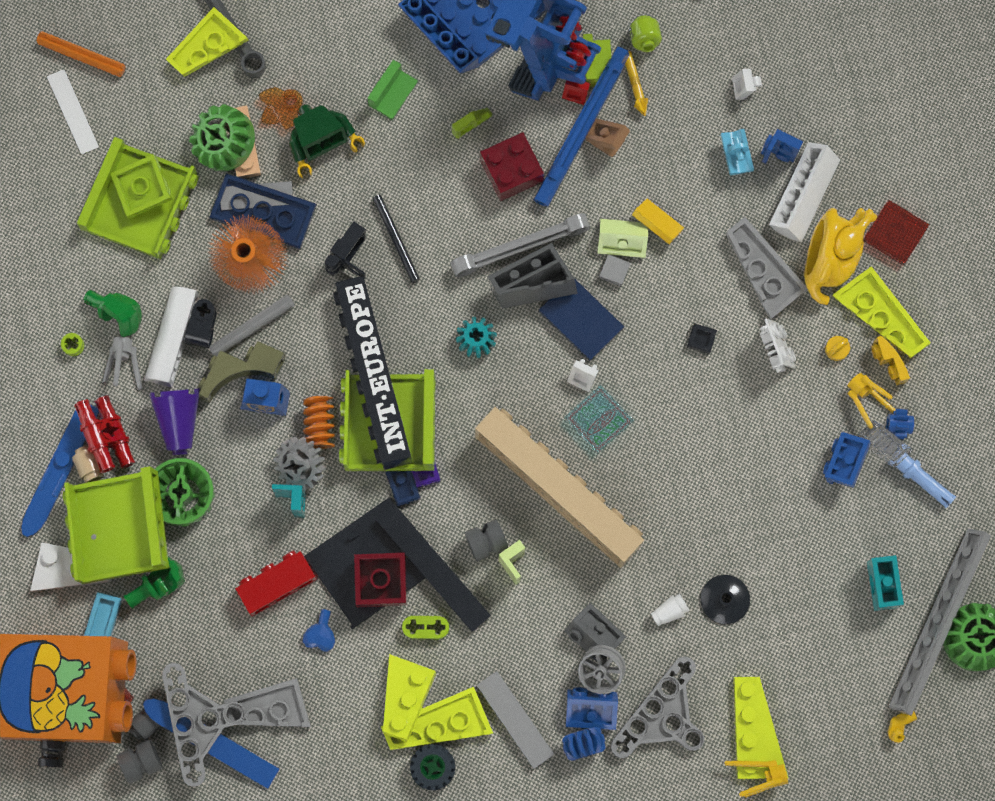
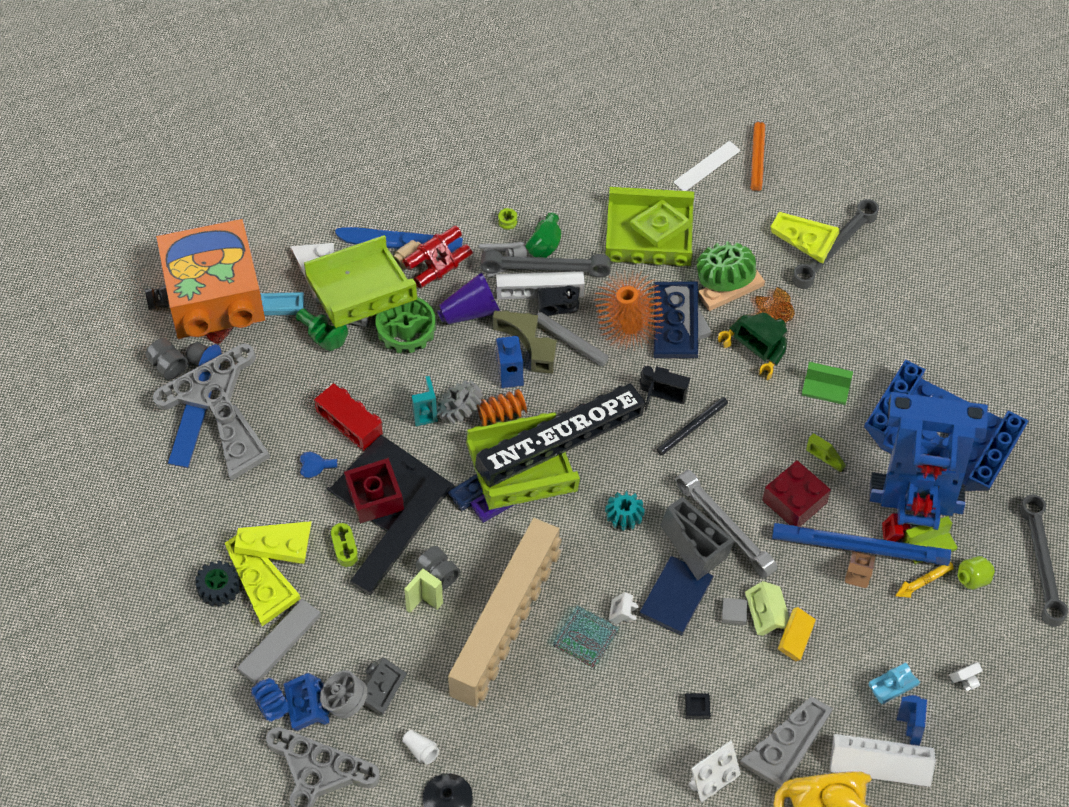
camera: 75 degrees right, 20 degrees down
none -> dark grey piece [481,250,611,278]

